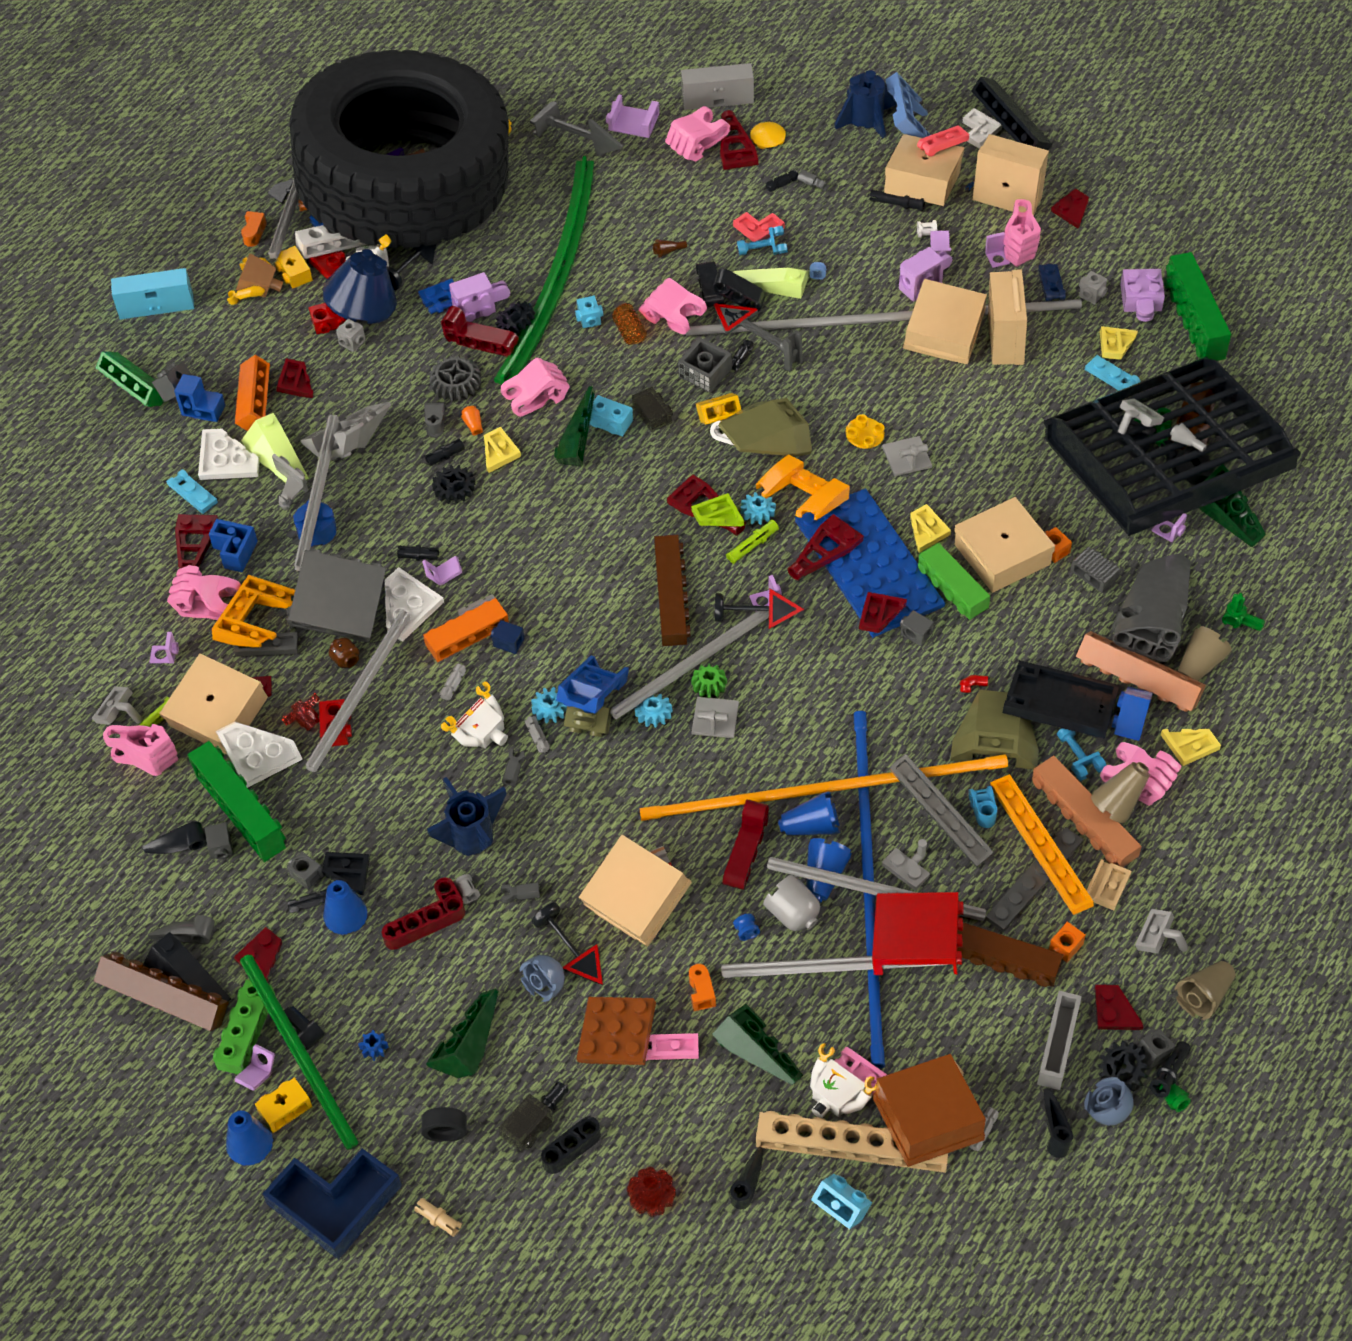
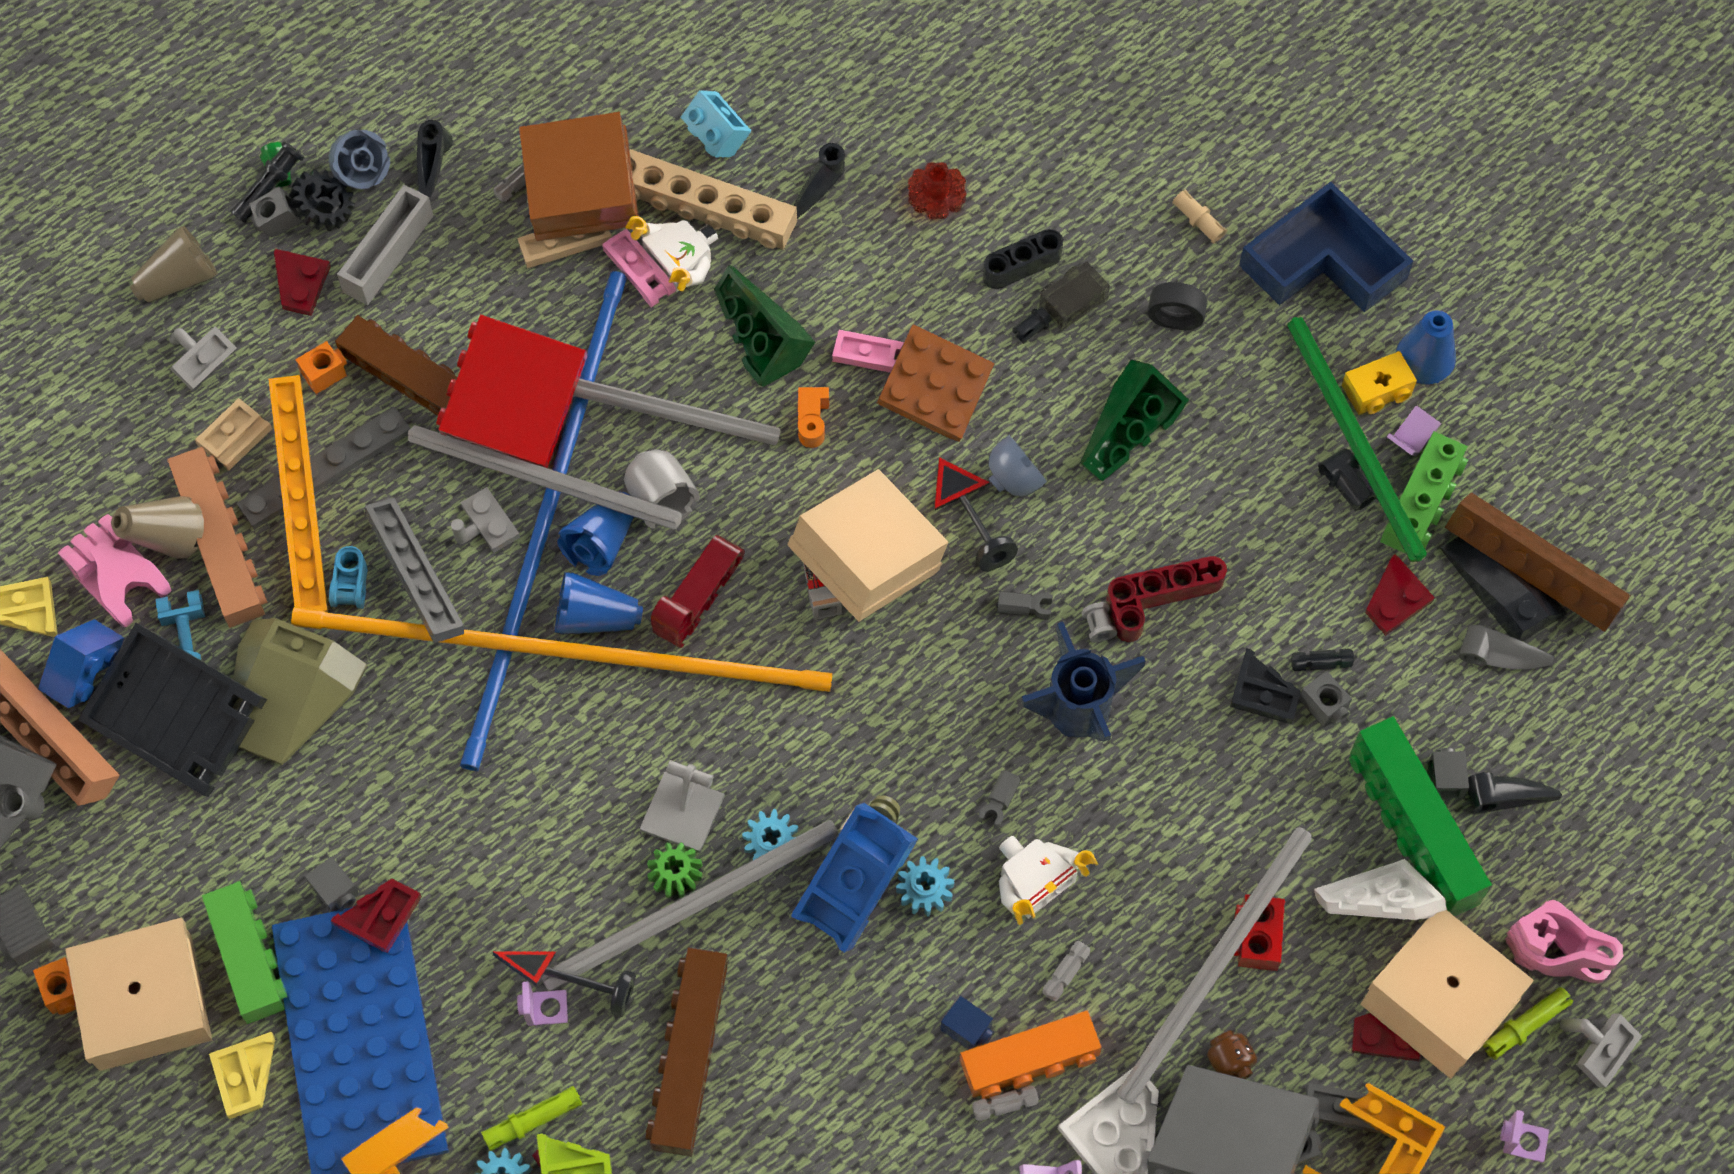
camera: 170 degrees left, 10 degrees up
clear red plant [281,693,320,731] -> none
blue cone [323,880,368,935] -> none
blue gear [358,1030,389,1061] -> none
light grey axle [525,716,550,753] -> none
blue wheel [733,914,760,941] -> none
dark red plate [787,514,864,580] -> none
red arm [959,675,988,693] -> none

